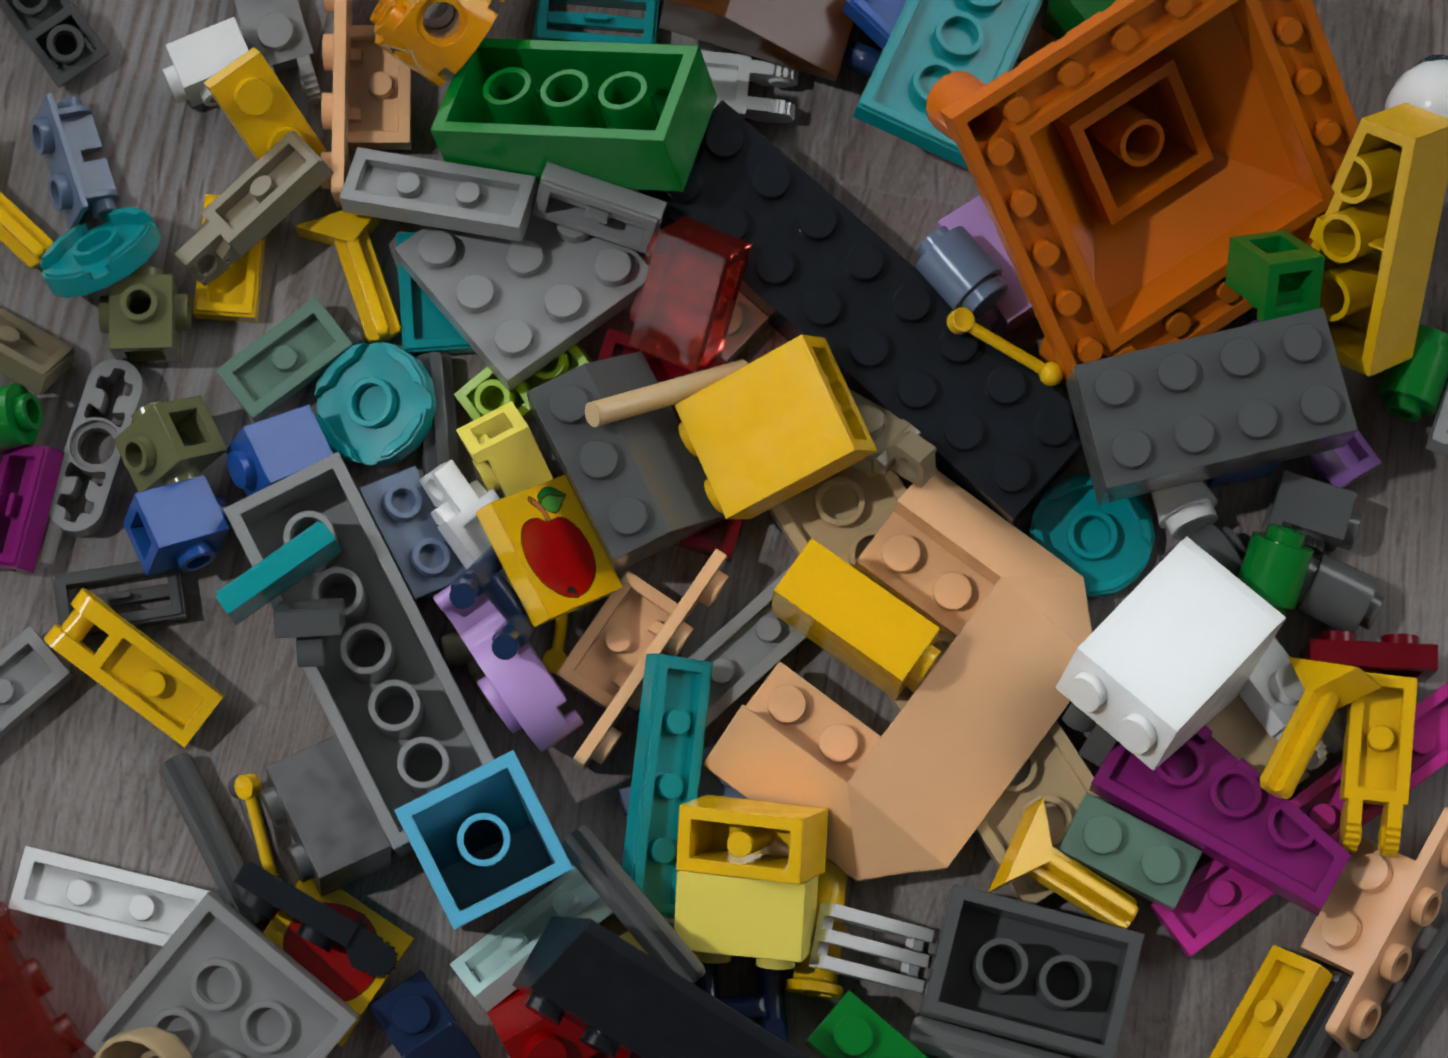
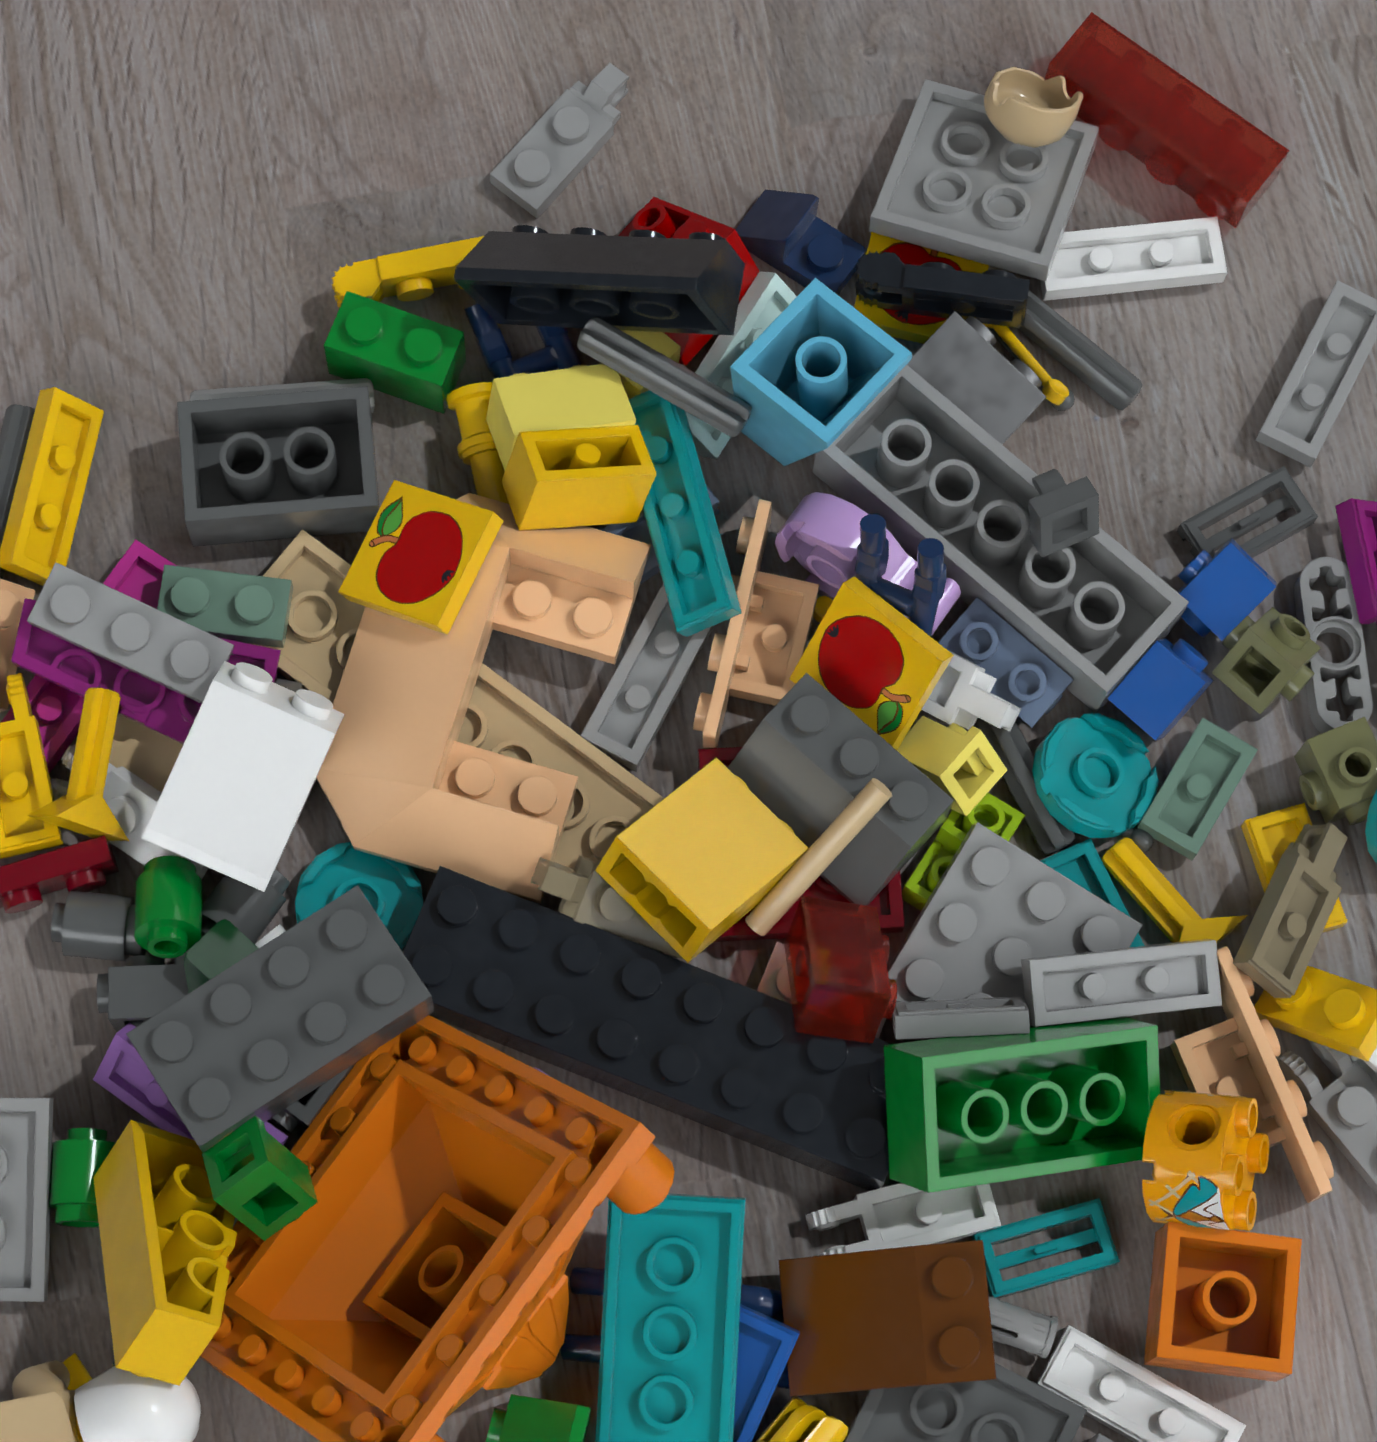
camera: 155 degrees right, 5 degrees down
yellow plate [44,588,225,748] -> none
teal tile [215,521,342,625] -> none
yellow brick [771,538,941,700] -> none
white tile [808,902,934,993] -> none
sand blue brick [916,226,1008,319] -> none
yellow hinge [947,307,1064,386] -> none
yellow piece [988,797,1139,929] -> none
none -> light grey plate [27,562,234,704]
none -> dark green slope [184,919,259,993]
none -> tile [338,480,503,635]

